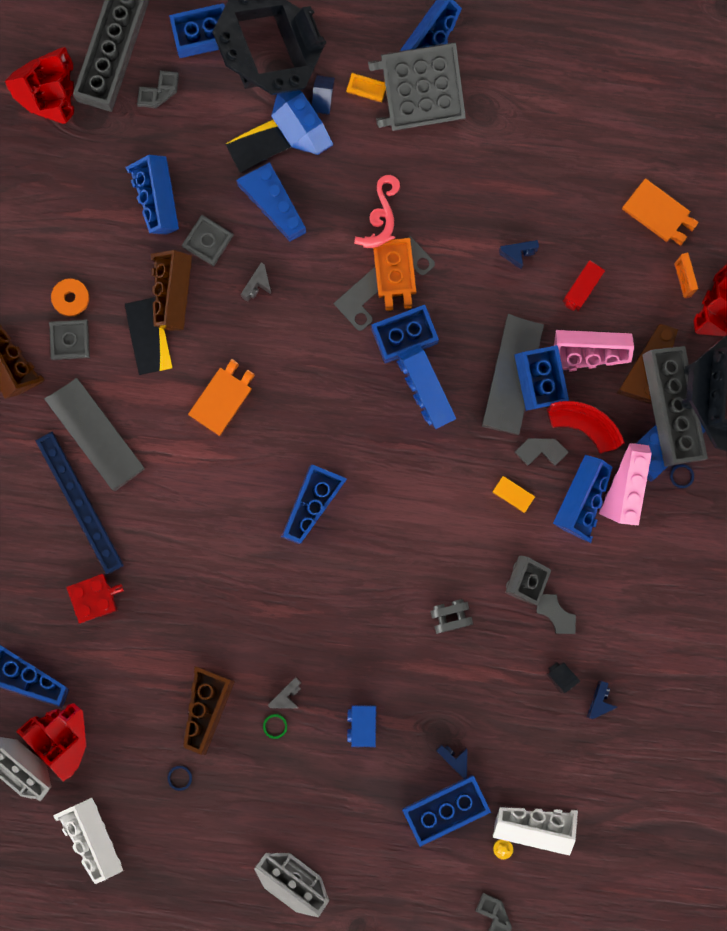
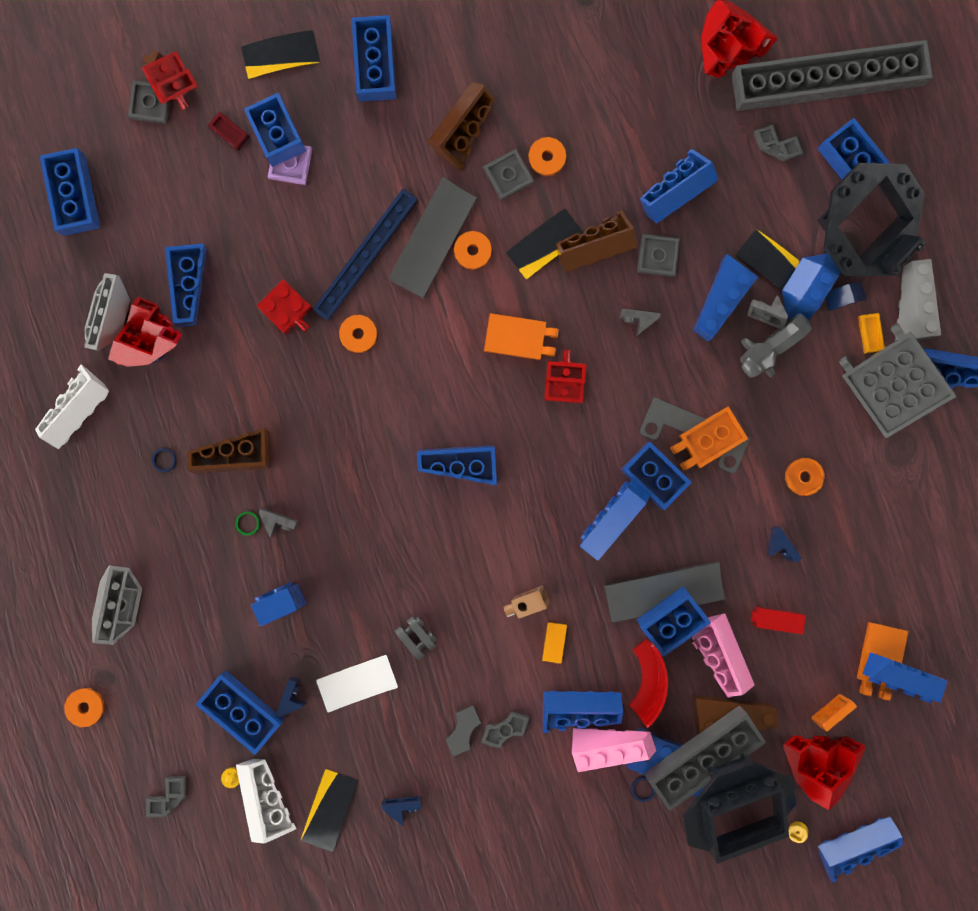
camera: 70 degrees right, 5 degrees up
coral plant [354,175,400,248] -> none
dark grey brick [505,555,551,606] -> none
dark grey tile [514,438,569,466] -> none
black slope [546,662,581,693] -> none
none -> black sticker [301,769,358,852]
none -> white sticker [317,655,398,712]
none -> orange tile [339,315,377,353]
none -> orange tile [454,231,492,270]
none -> dark grey tile [481,711,530,749]
none -> medium nougat torso [504,585,550,618]
none -> red plate [544,350,586,404]
none -> dark grey animal [740,313,812,378]
none -> flat silver slope [747,296,788,330]
none -> orange tile [785,458,825,496]
none -> blue wedge [863,652,948,703]
none -> light grey wedge [895,259,941,341]

